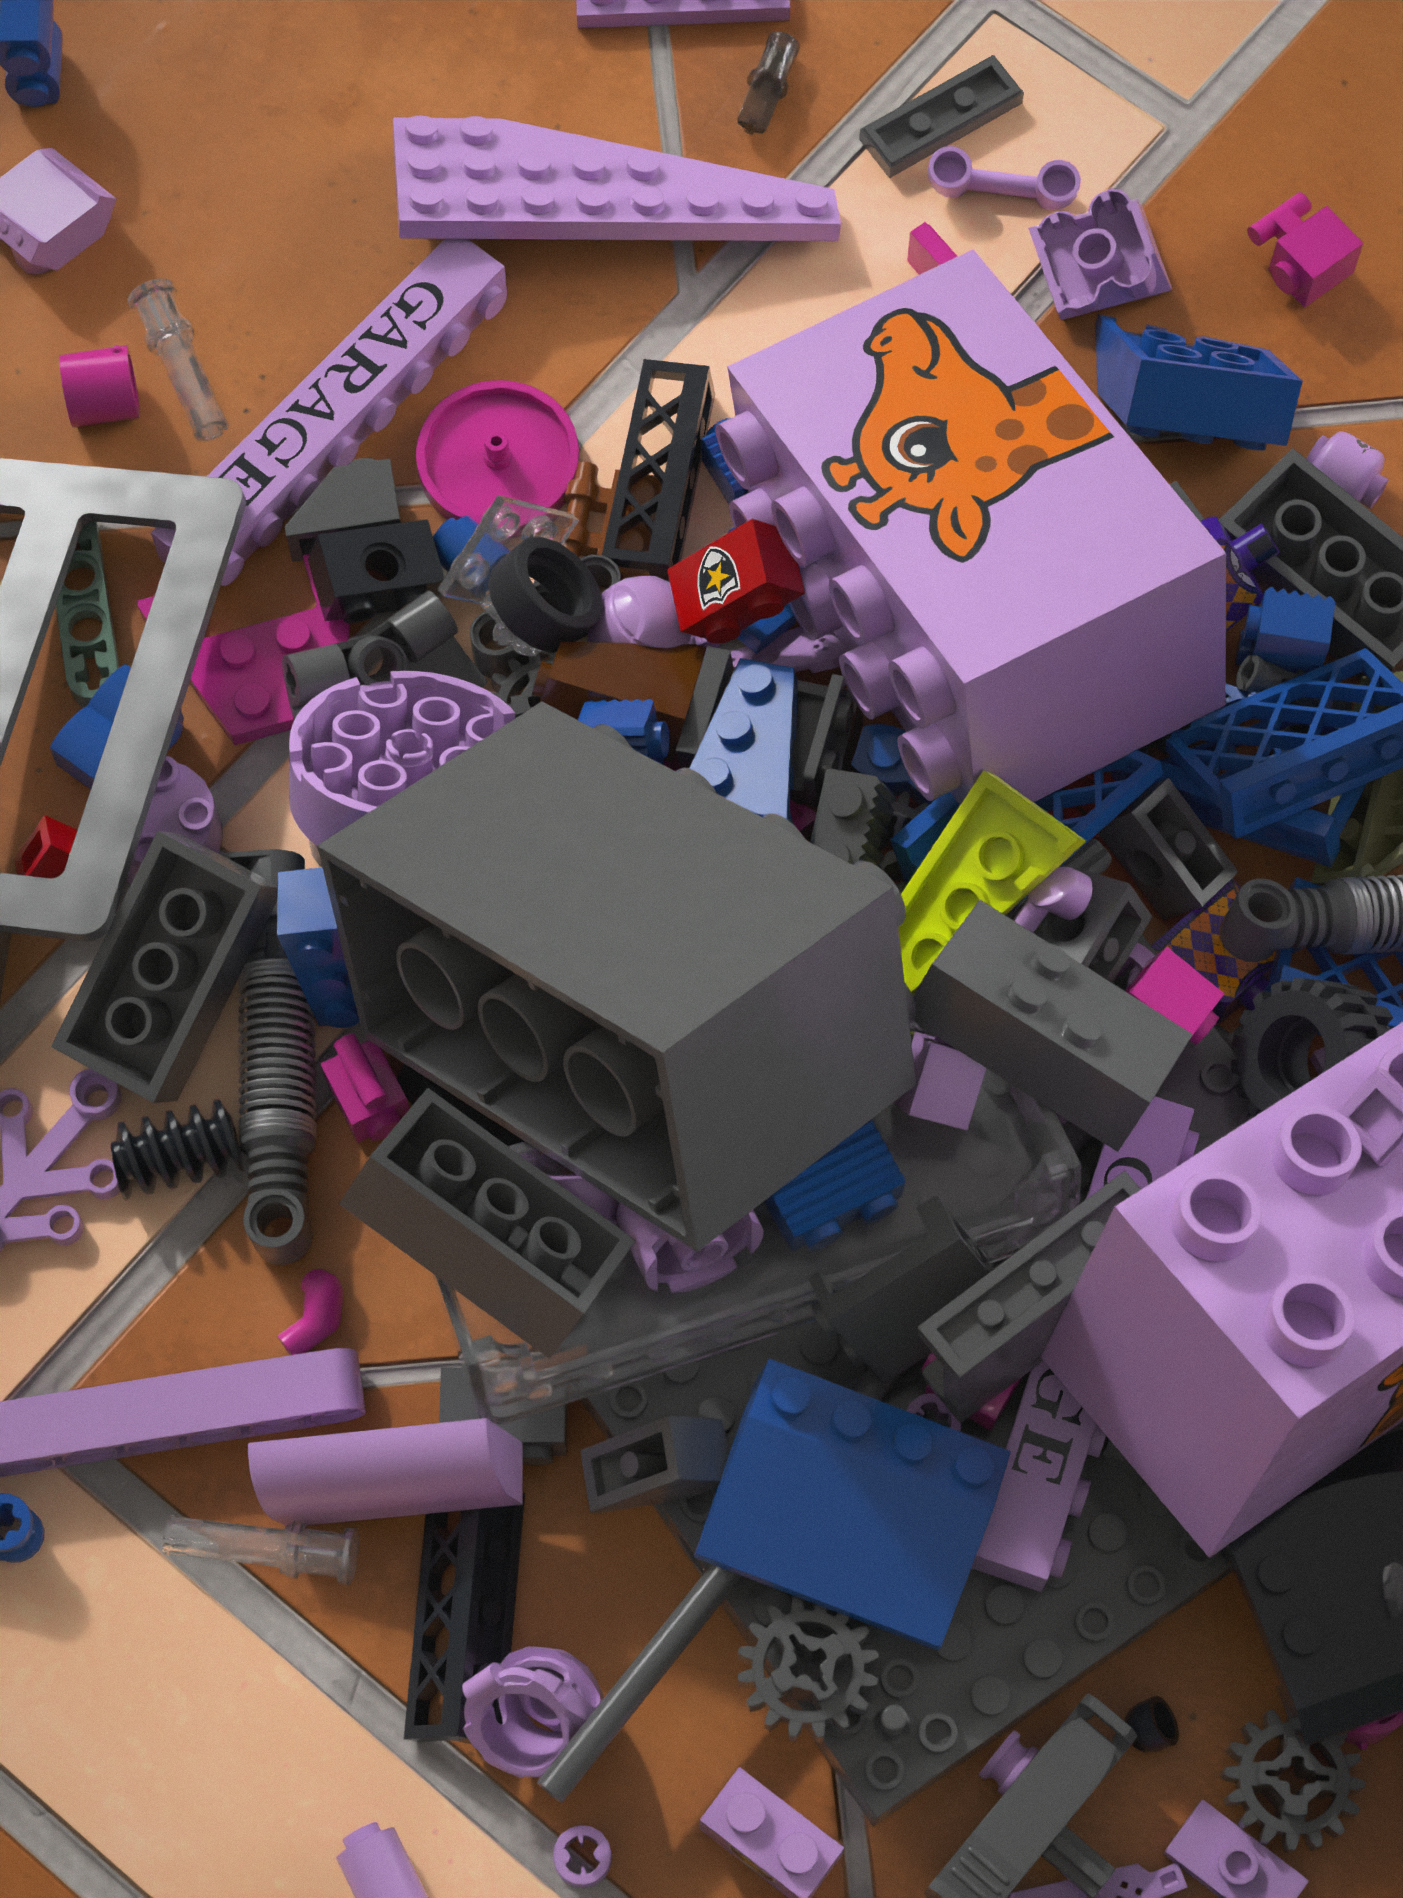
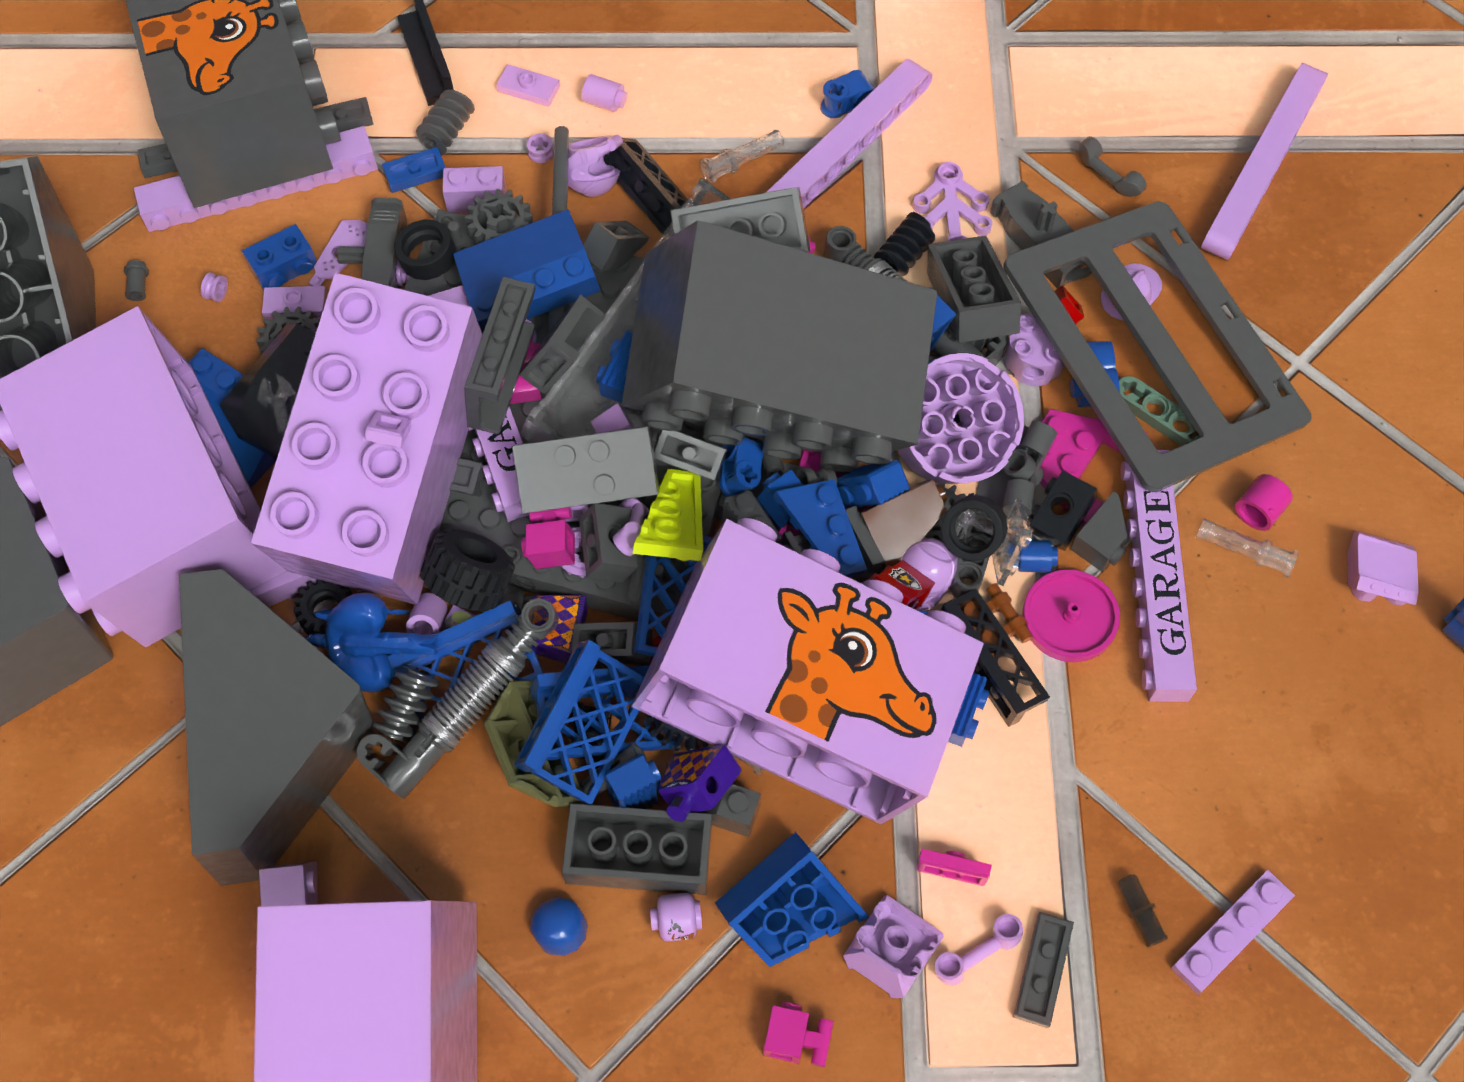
camera: 140 degrees right, 5 degrees down
lavender brick [248,1418,523,1527] -> none
lavender wing [393,116,841,241] -> none
none -> black tyre [394,219,457,280]

